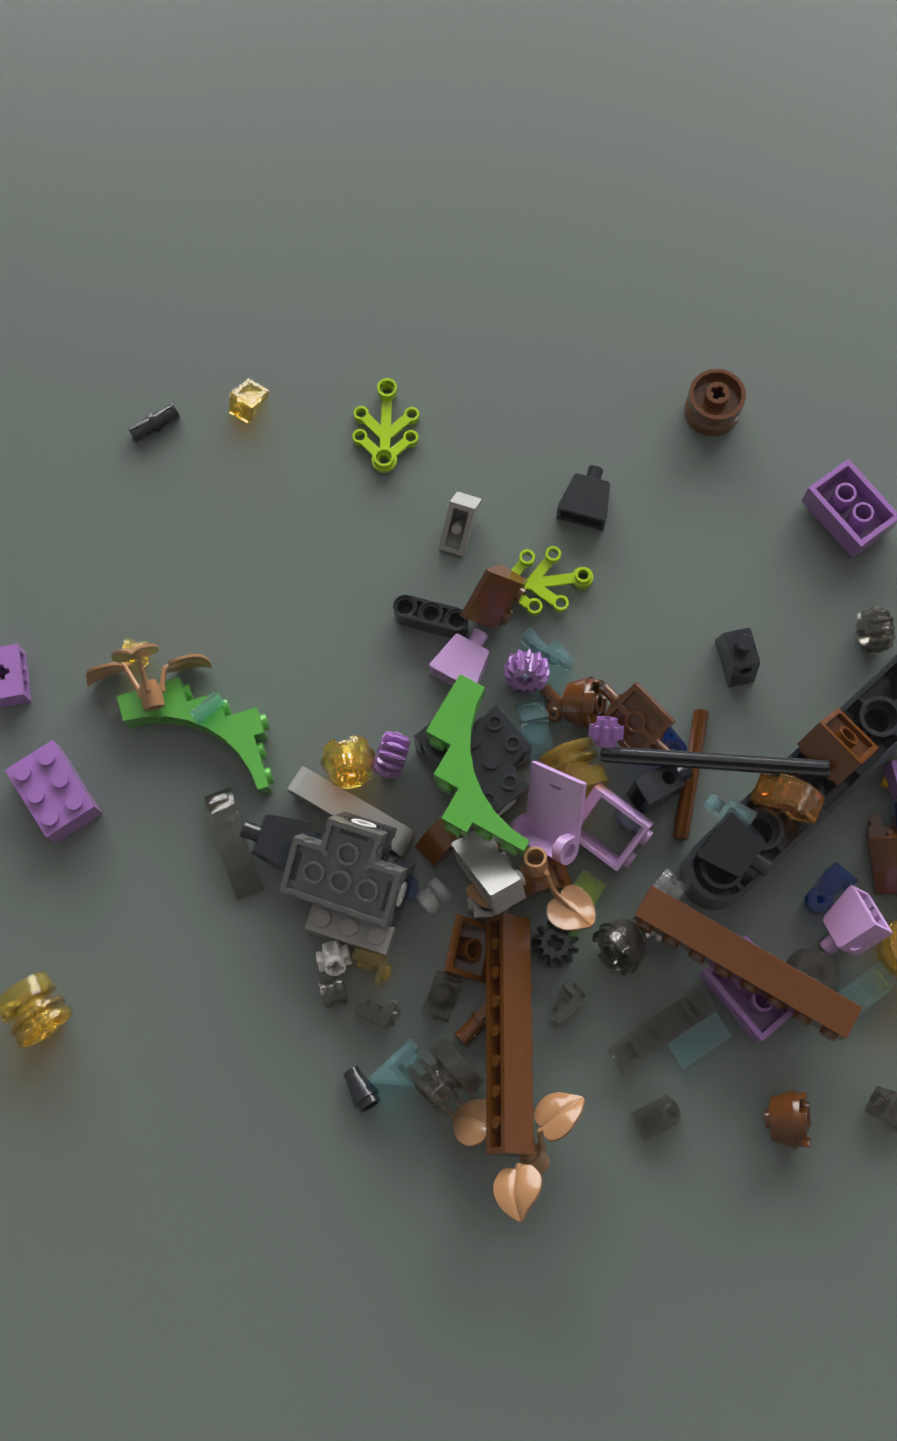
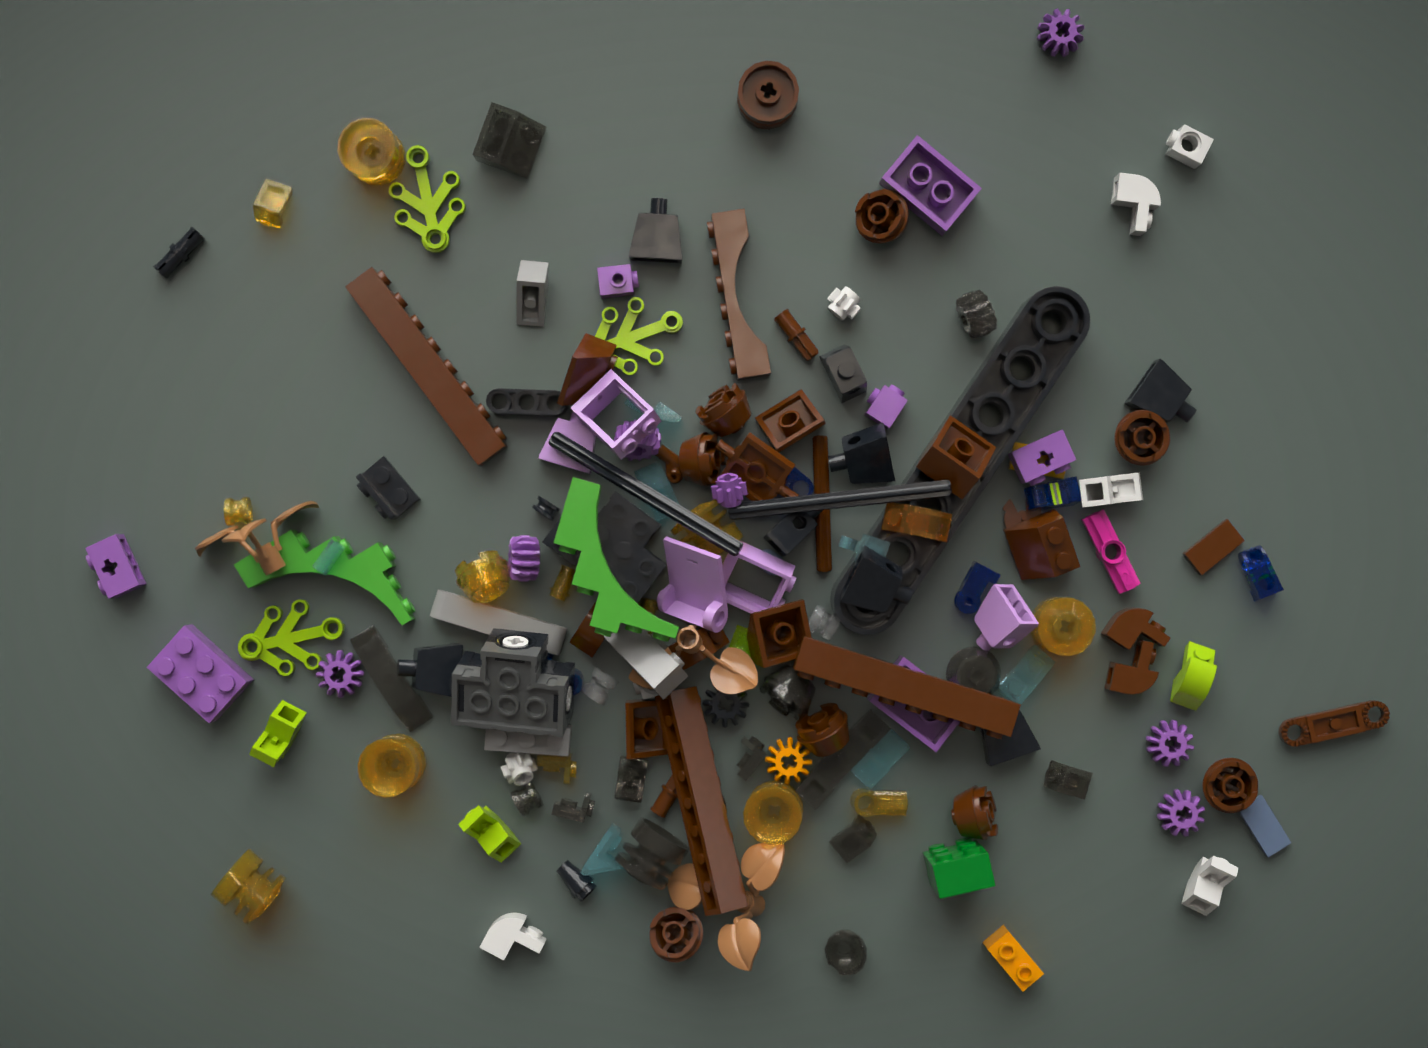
camera: 20 degrees left, 15 degrees up
none -> lime plant [238,599,345,676]
none -> lime brick [249,700,307,767]
none -> medium lavender gear [316,650,365,698]
none -> clear yellow wheel [337,118,406,186]
none -> reddish brown brick [345,267,507,466]
none -> black bracket [356,456,420,520]
none -> clear yellow wheel [358,733,426,798]
none -> lime brick [458,805,521,863]
none -> clear smoke slope [472,102,547,179]
none -> white brick [479,913,546,960]
none -> black bush [532,496,560,521]
none -> black axle [548,432,743,556]
none -> clear yellow pin [549,564,576,601]
none -> lavender window [571,369,661,460]
none -> medium lavender brick [597,264,639,299]
none -> reddish brown cone [650,906,703,962]
none -> reddish brown cone [695,383,752,437]
none -> reddish brown arch [707,208,771,381]
none -> clear yellow wheel [743,780,804,845]
none -> reddish brown slope [746,599,812,668]
none -> reddish brown slope [755,389,826,453]
none -> light orange gear [765,737,812,785]
none -> reddish brown axle [774,309,819,361]
none -> reddish brown cone [795,703,850,757]
none -> clear smoke hair [824,929,867,975]
none -> white gear [827,286,861,321]
none -> black torso [828,423,895,484]
none -> clear yellow piece [850,788,908,817]
none -> reddish brown cone [855,189,908,243]
none -> medium lavender brick [864,384,908,429]
none -> green brick [923,837,996,899]
none -> black torso [981,696,1041,766]
none -> light orange brick [982,925,1044,992]

